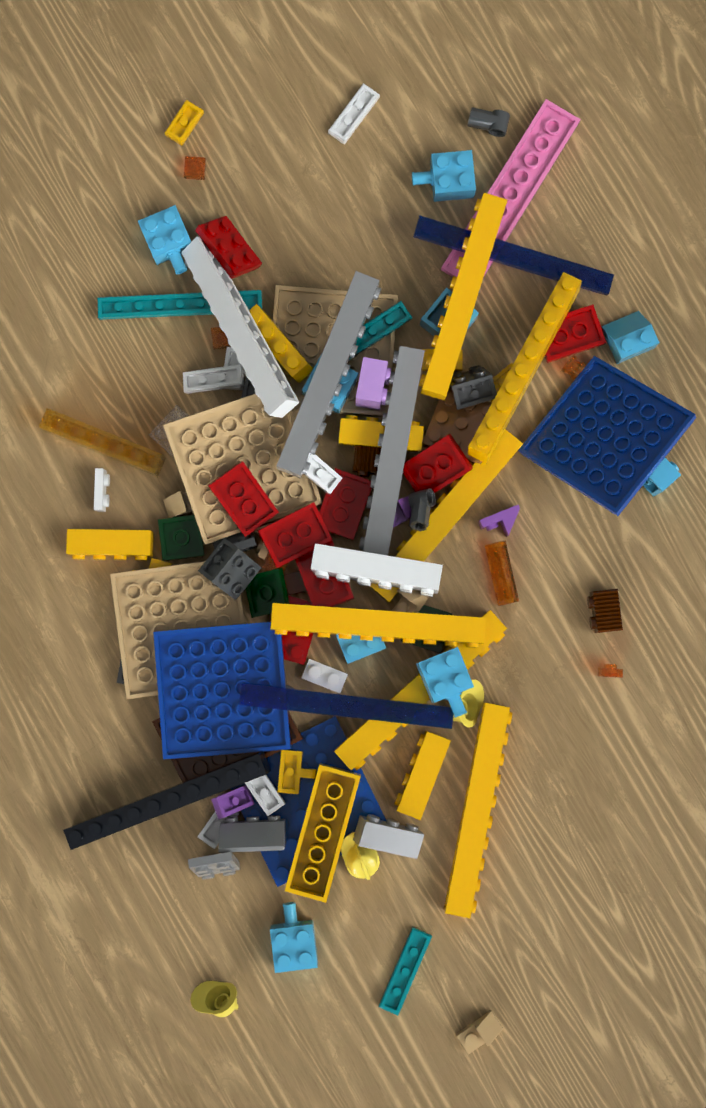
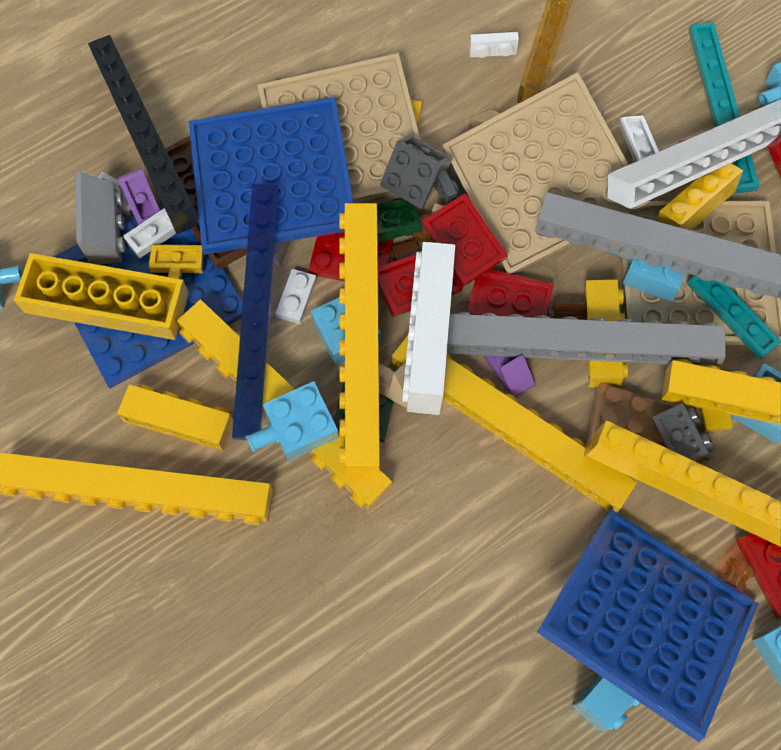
camera: 90 degrees right, 15 degrees down
yellow brick [66,529,154,561] -> none
dark green plate [158,515,205,561] -> none
light grey plate [188,852,240,880] -> none
red plate [208,461,279,537] -> none
white plate [305,454,342,494] -> none
light yellow piece [341,832,380,880] -> none
brick [353,814,424,859] -> none
lavender brick [356,357,391,410] -> none
red plate [403,433,473,493] -> none
dark grey piece [408,488,436,531] -> none
light yellow piece [449,679,484,727] -> none
medium lavender slope [478,505,520,537] -> none
clear orange plate [485,540,519,606] -> none
reddish brown brick [587,589,623,633] -> none
clear orange plate [598,664,623,678] -> none

